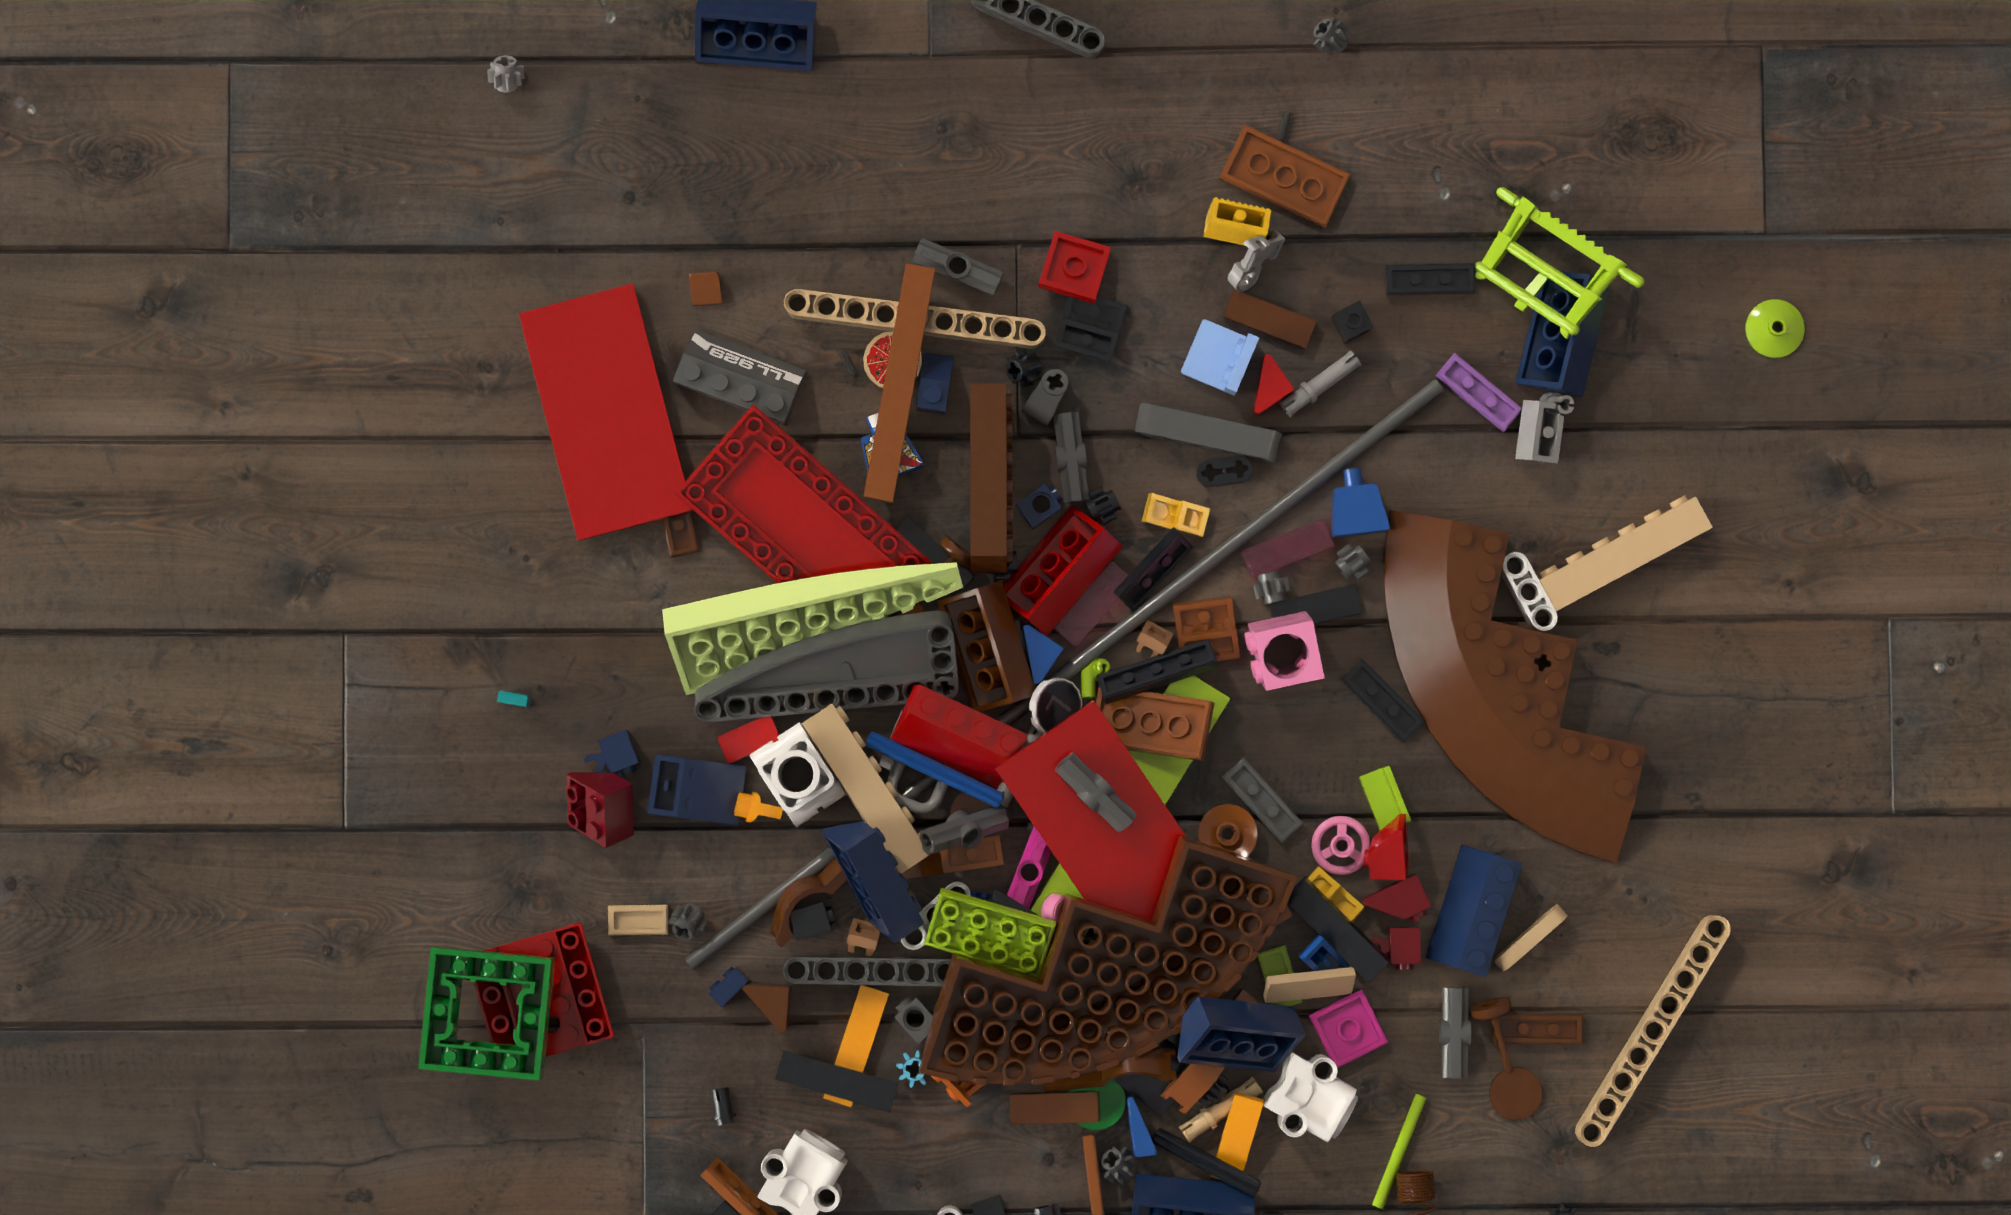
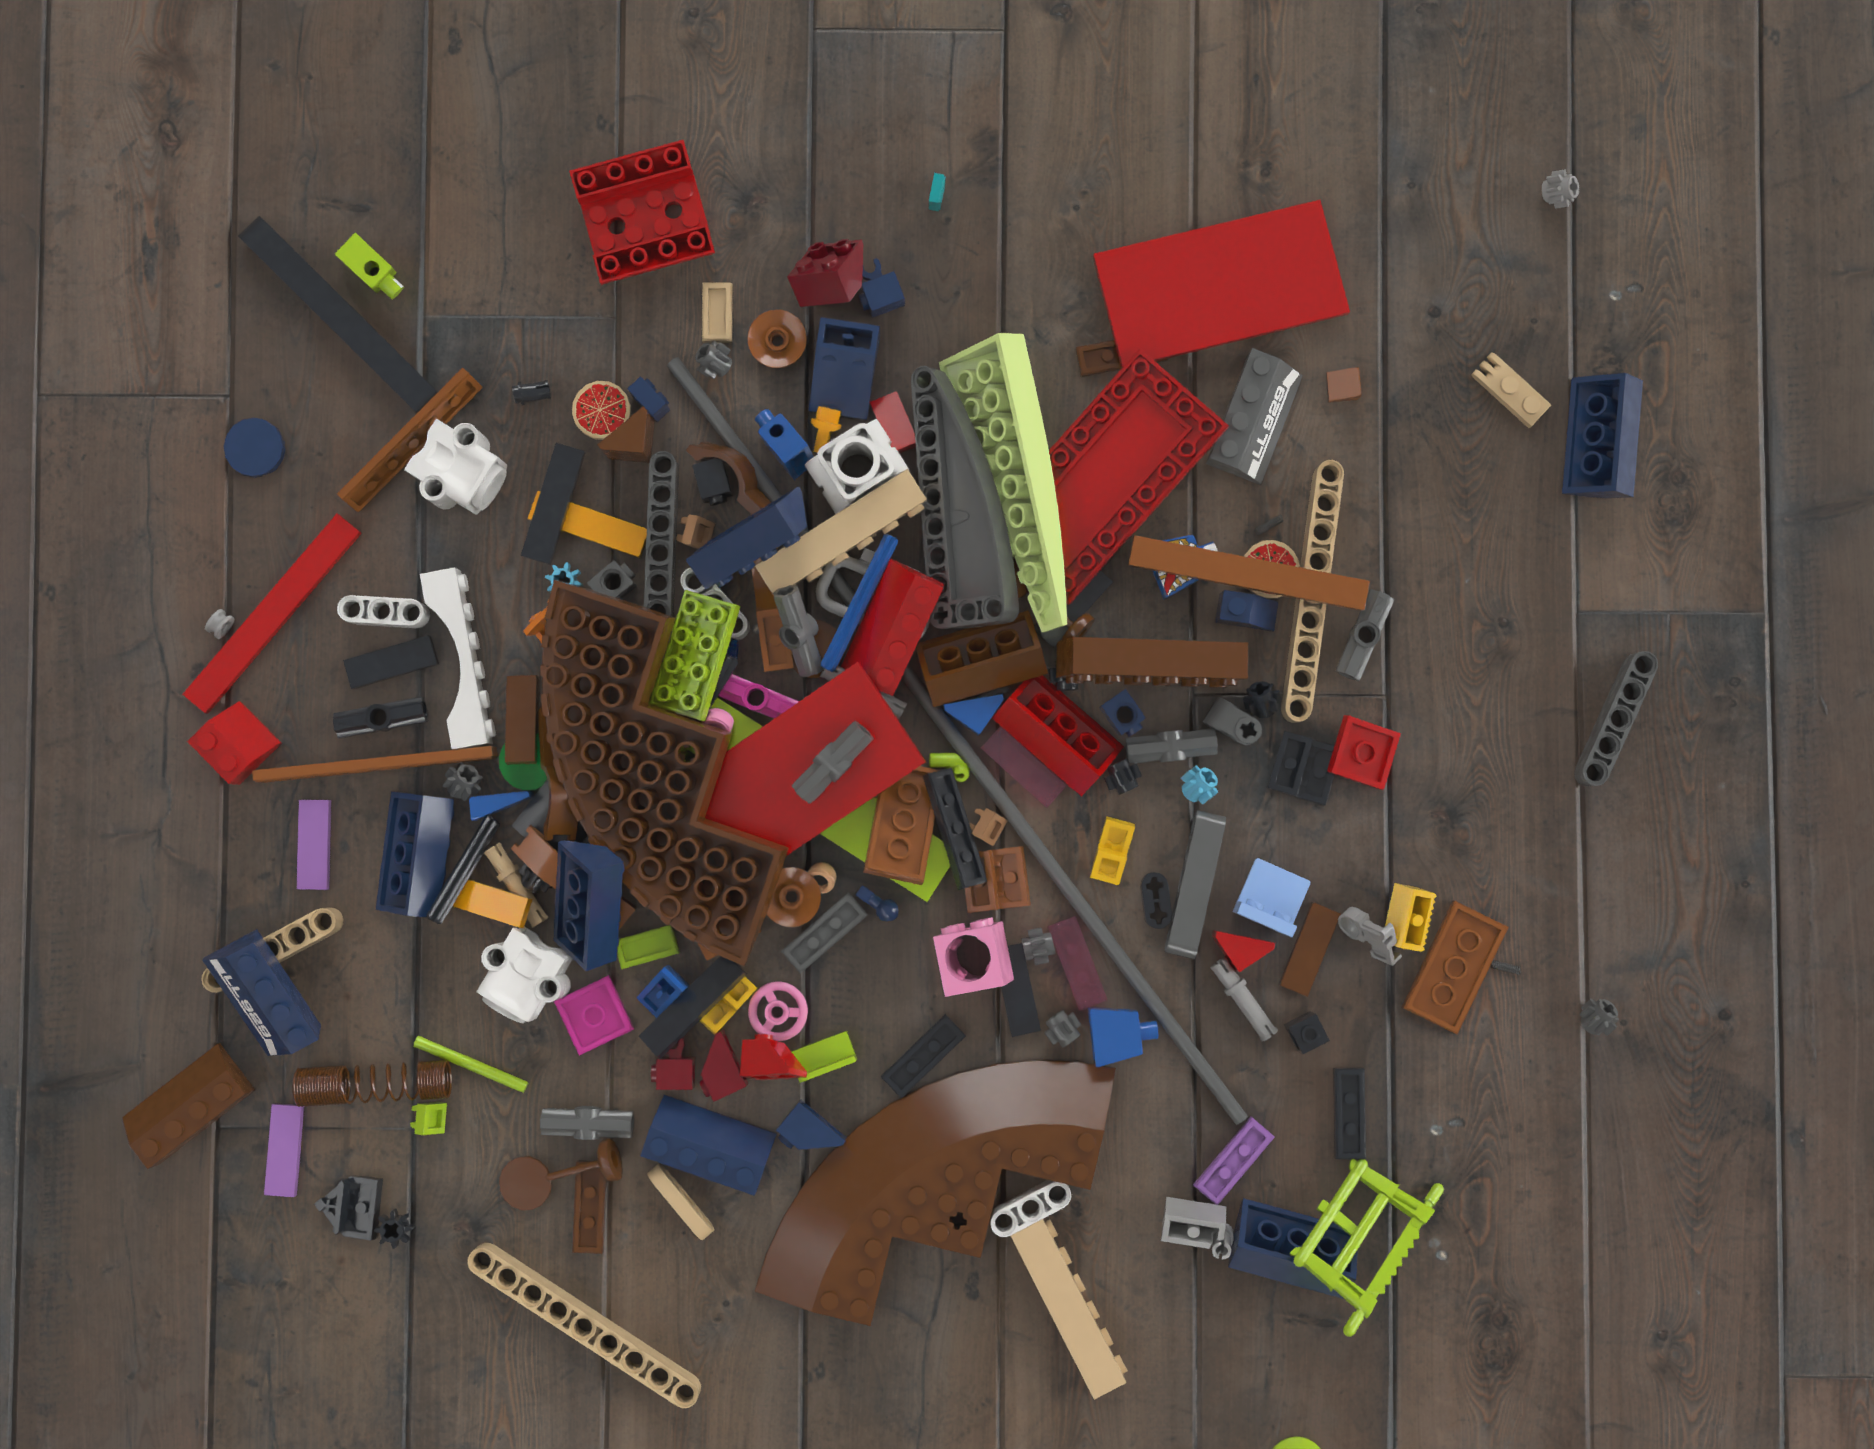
camera: 90 degrees right, 0 degrees up
green brick [418,946,556,1081] -> none
black tile [1029,677,1082,734] -> none
black tile [1113,527,1193,612] -> none
tan tile [1263,967,1356,1003] -> none
none -> lime tile [410,1102,447,1135]
none -> white arch [420,567,496,750]
none -> red tile [572,381,632,440]
none -> dark orange dish [747,309,807,369]
none -> blue torso [755,409,814,480]
none -> dark blue slope [776,1099,847,1150]
none -> light nougat piece [808,862,837,893]
none -> dark blue arm [855,885,899,922]
none -> medium azure gear [1181,765,1218,804]
none -> tan hinge [1471,352,1551,428]

